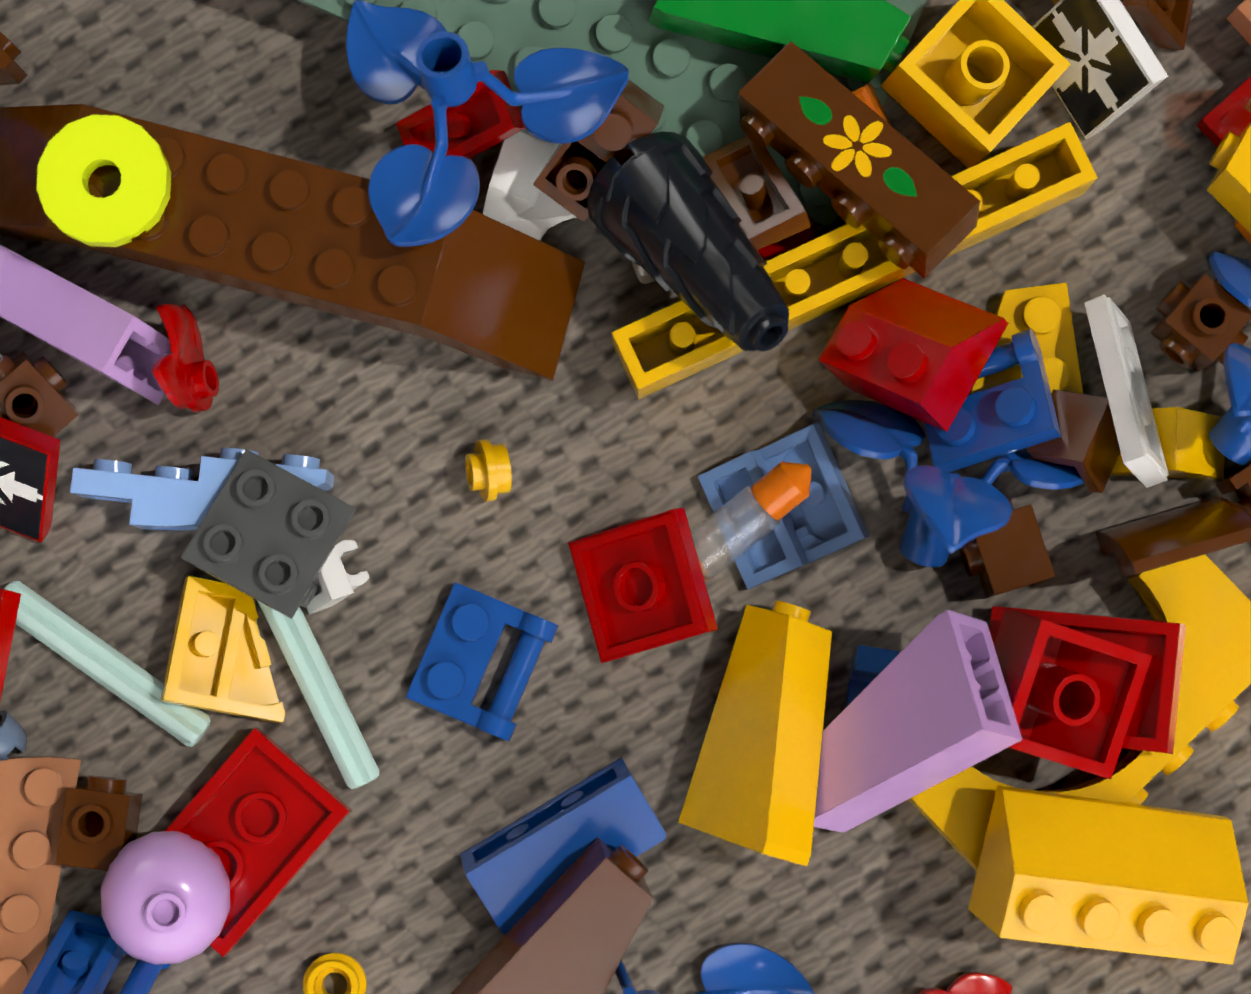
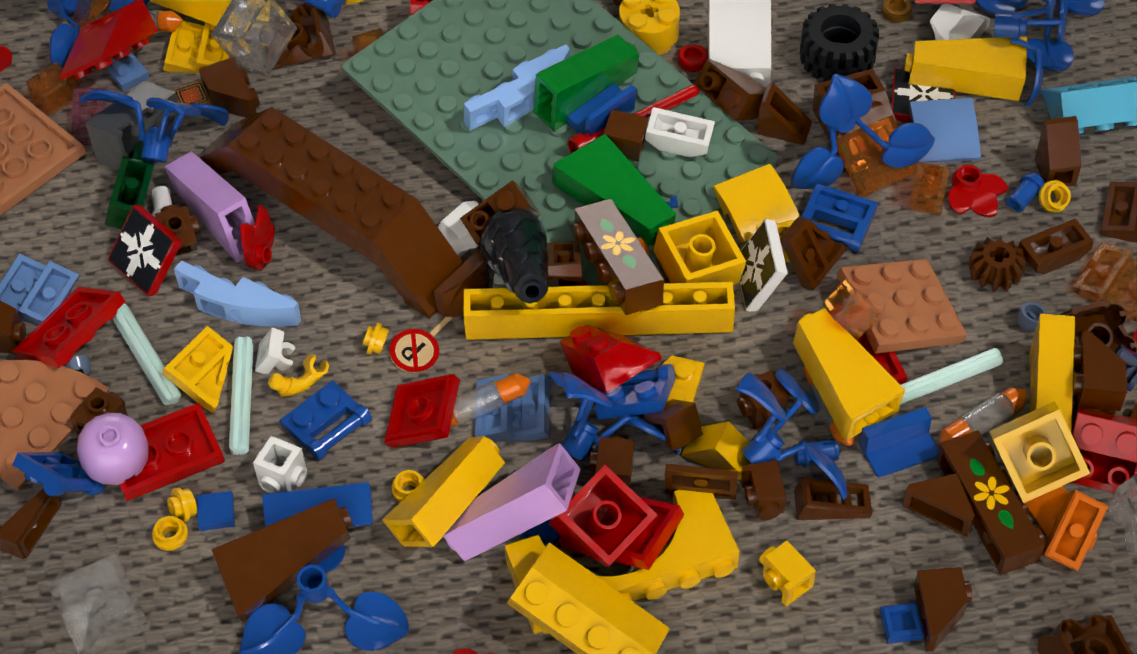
camera: 20 degrees right, 30 degrees down
neon yellow tile [36,115,171,247] -> none
dark grey hinge [181,449,356,619] -> none
blue plant [346,0,629,247] -> none
red plate [395,70,526,159] -> none
white tile [1084,294,1169,488] -> none
none -> yellow plate [167,487,197,522]
none -> blue tile [197,491,235,531]
none -> white brick [253,436,307,493]
none -> yellow piece [268,354,329,397]
none -> piece [389,317,453,373]
none -> yellow plate [391,470,425,502]
none -> reddish brown slope [434,251,489,317]

